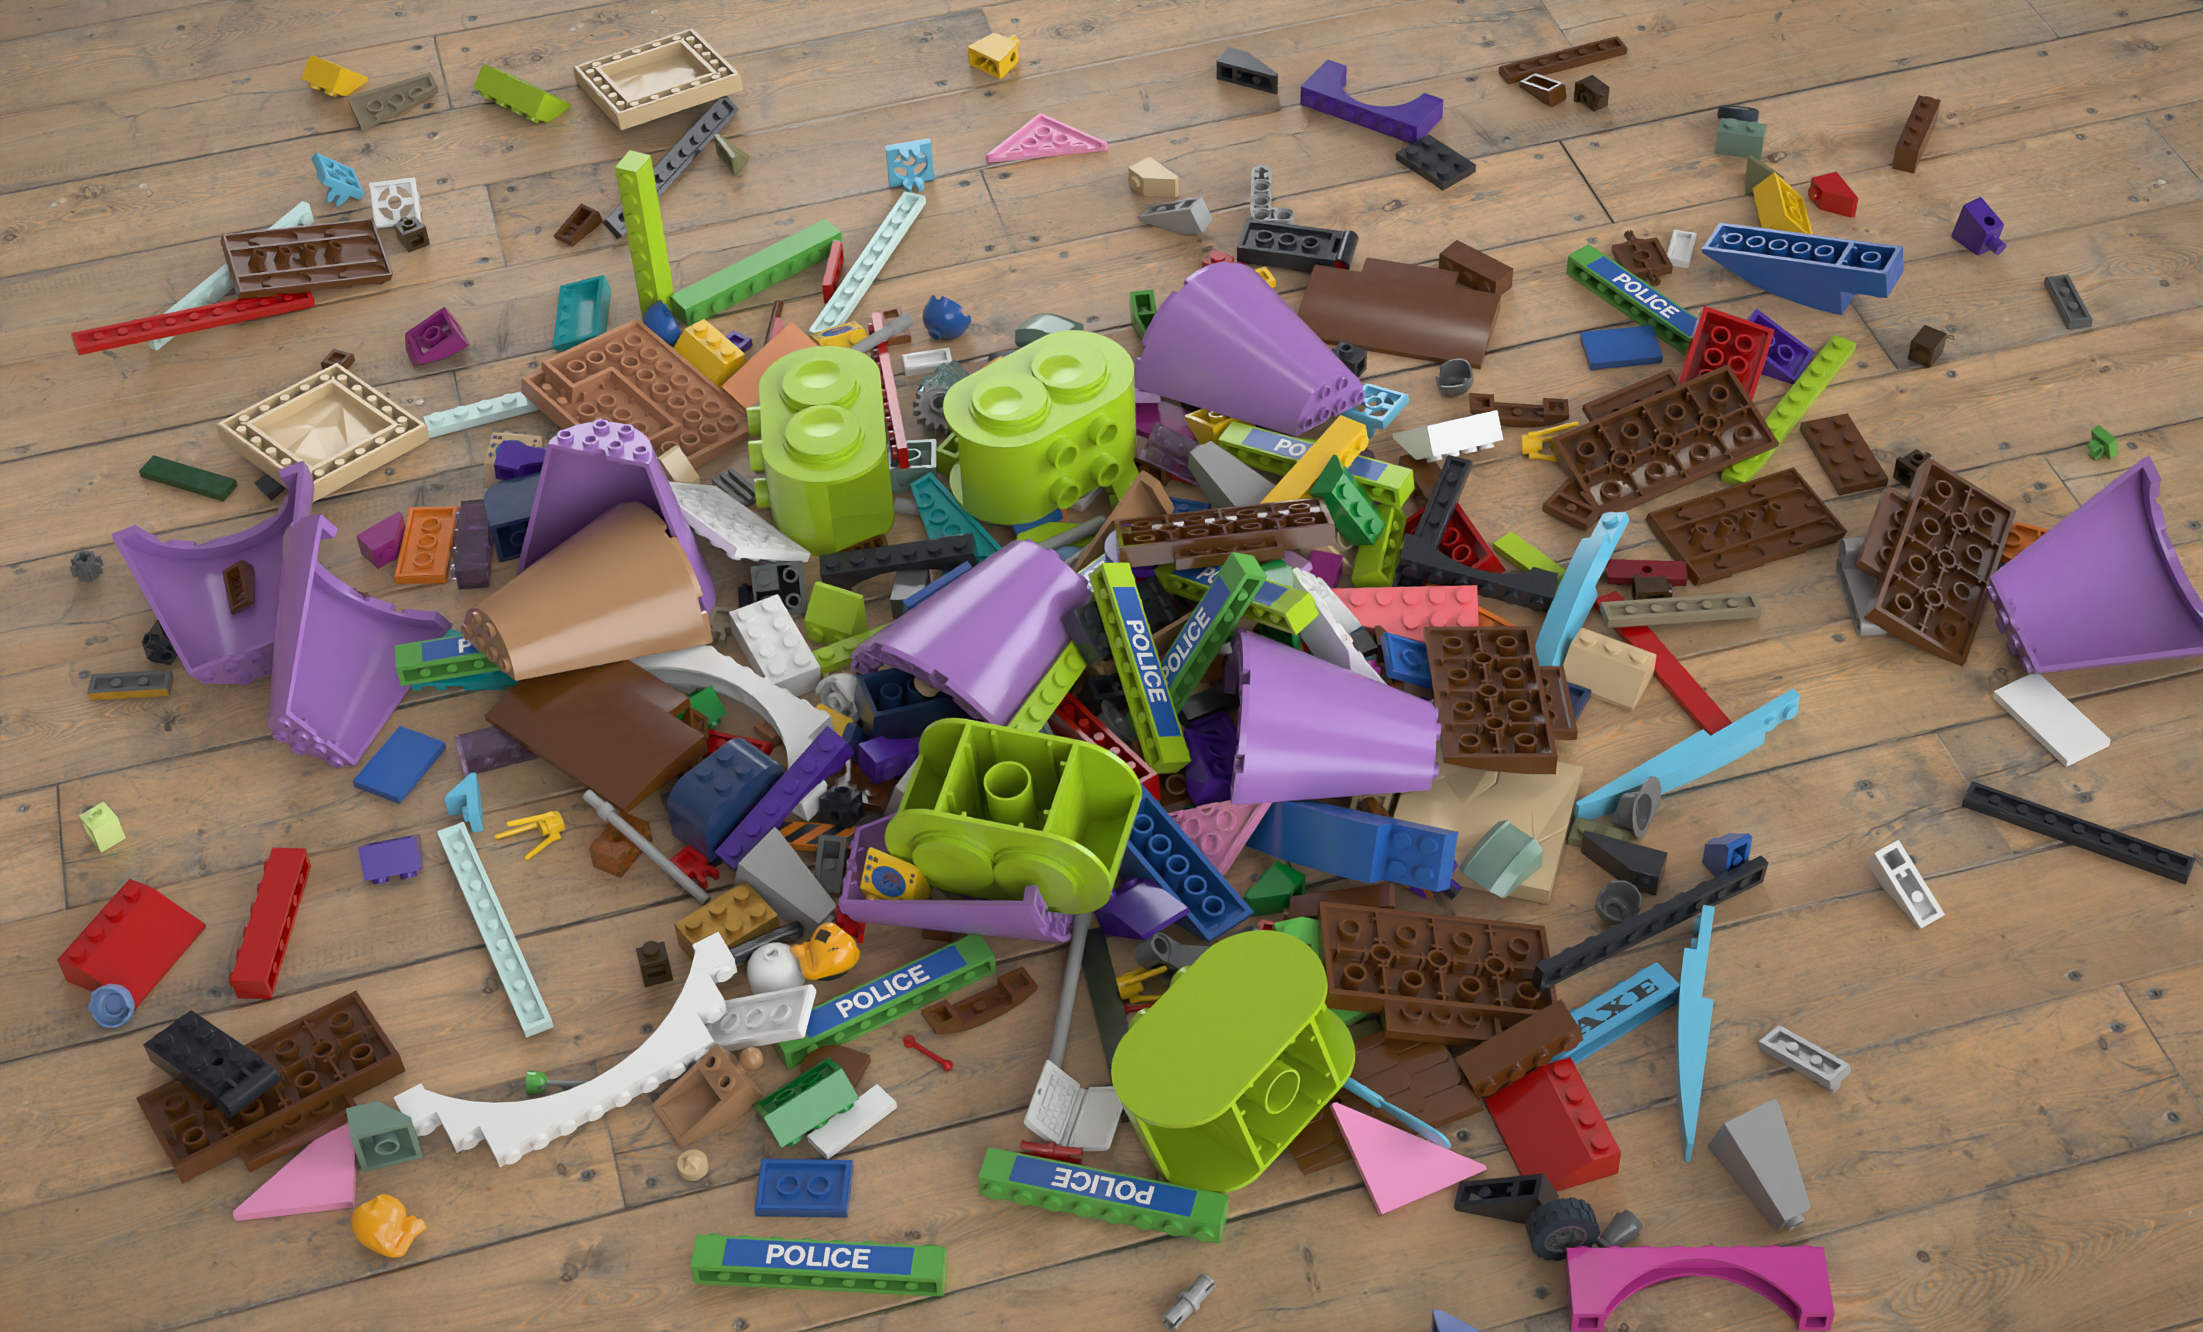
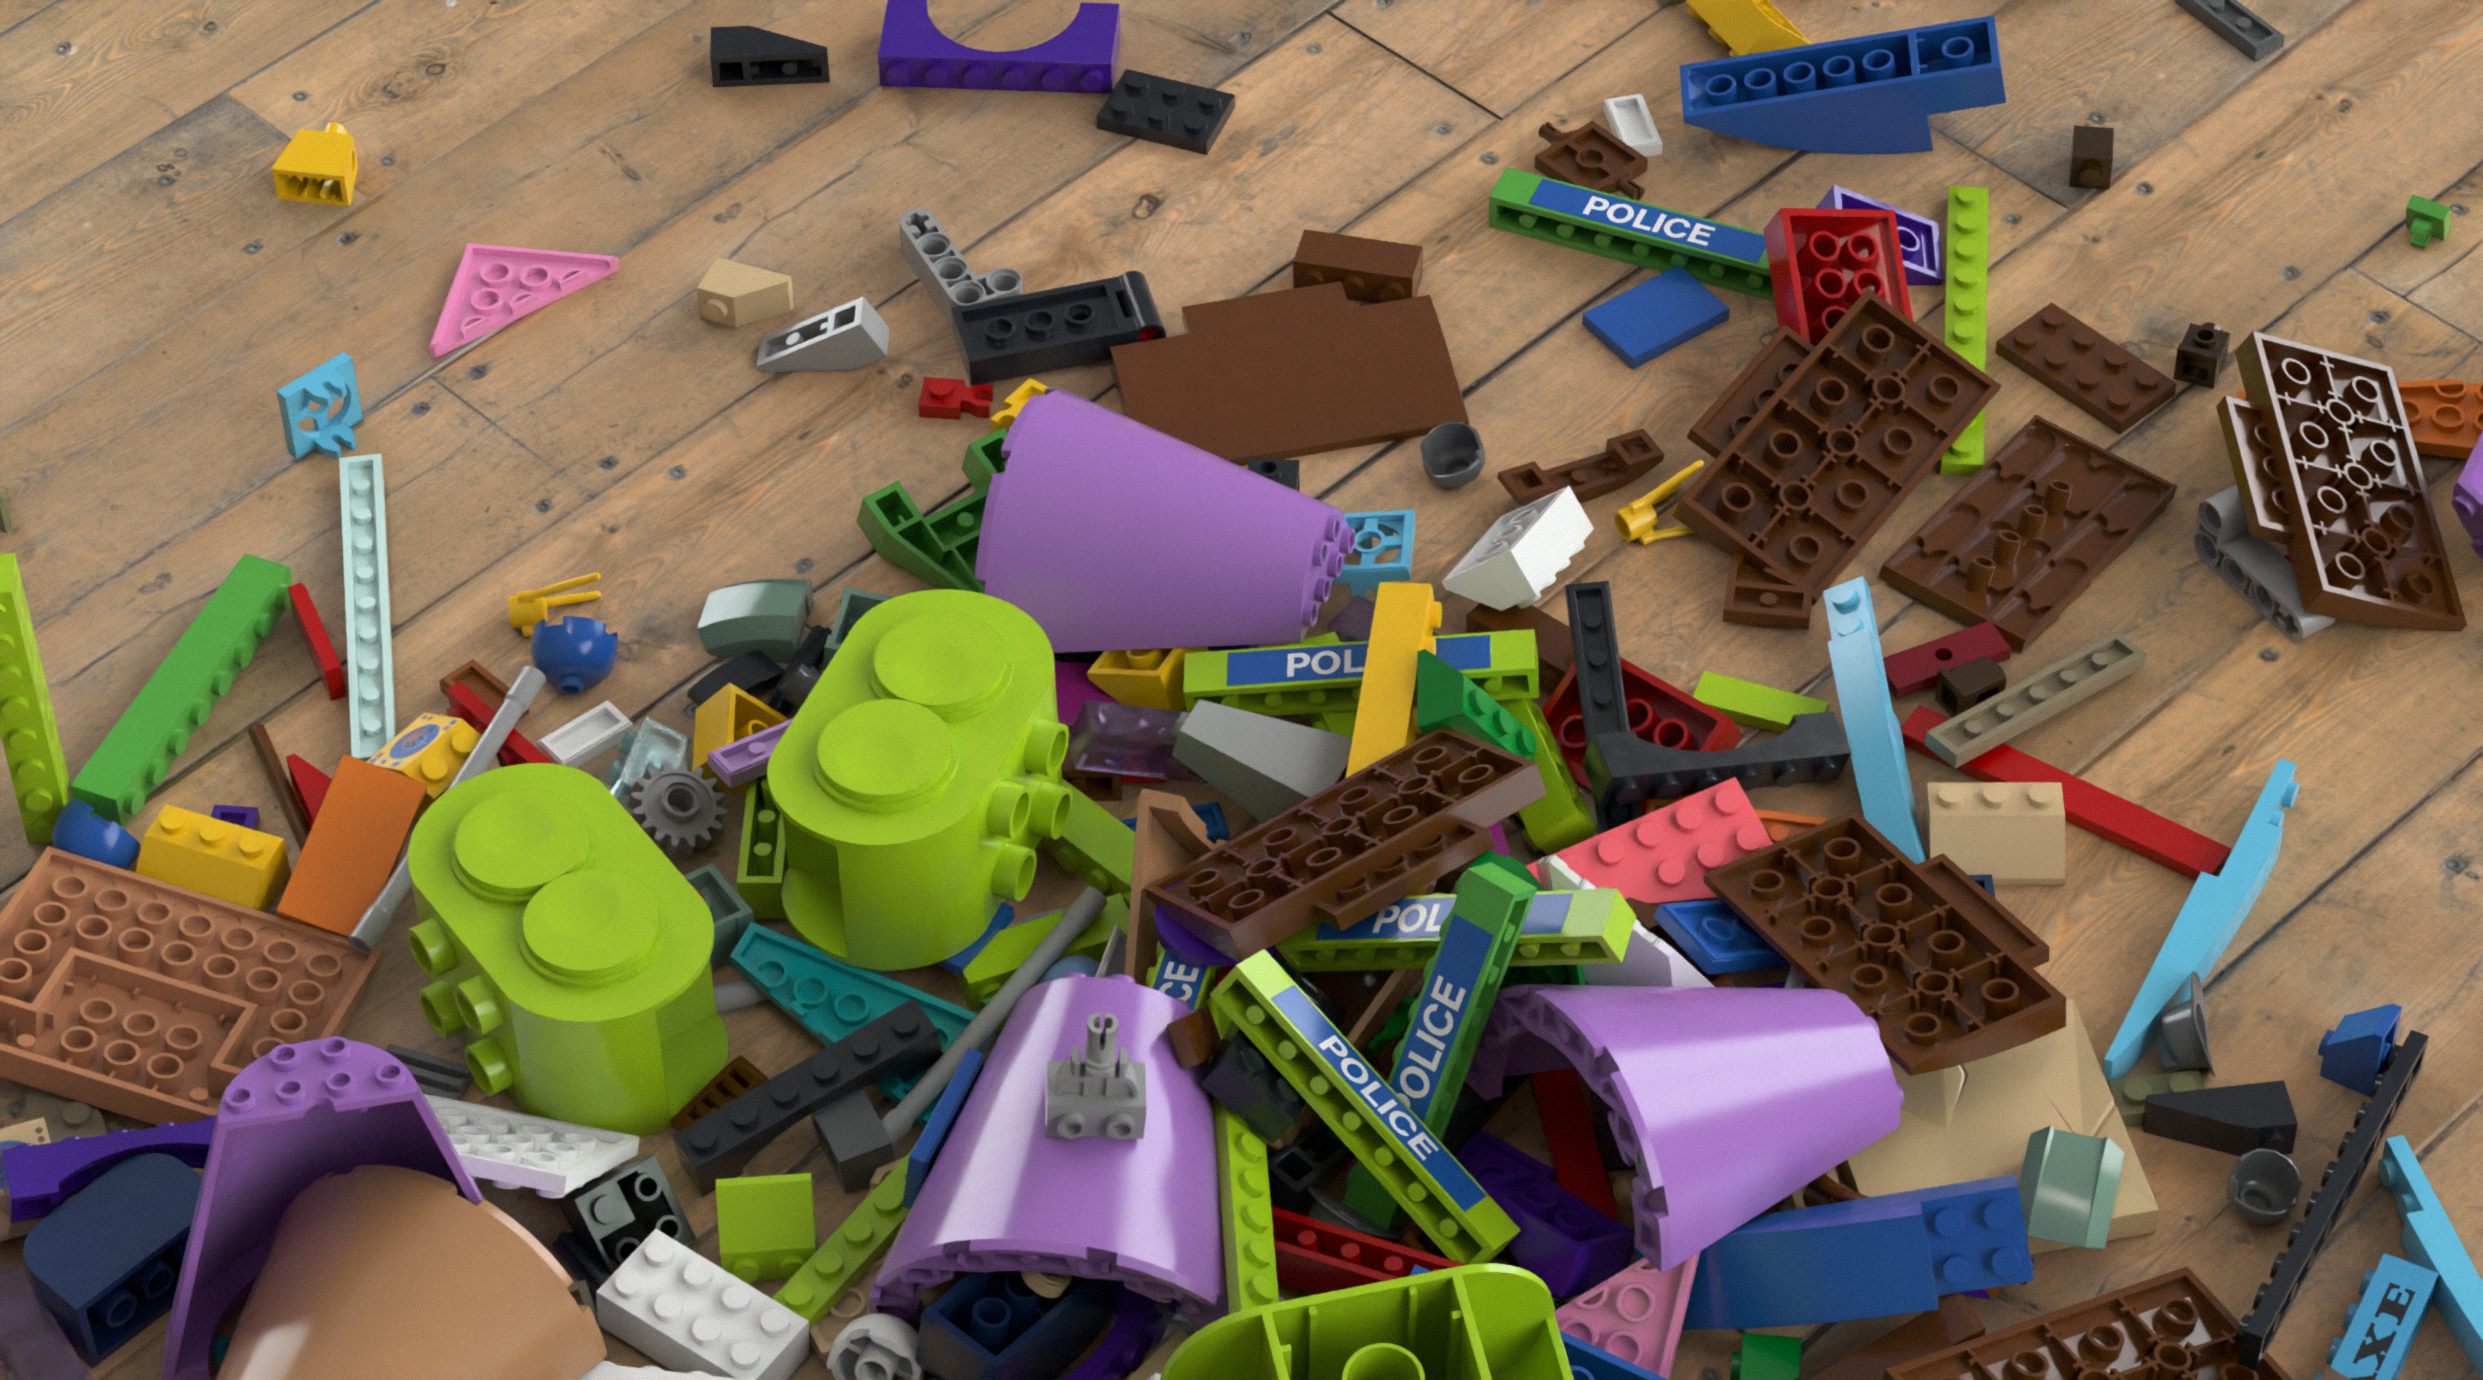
camera: 30 degrees left, 0 degrees up
none -> yellow plant [508,572,601,637]
none -> light grey brick [1045,1012,1147,1140]
none -> reddish brown tile [1166,1004,1222,1069]

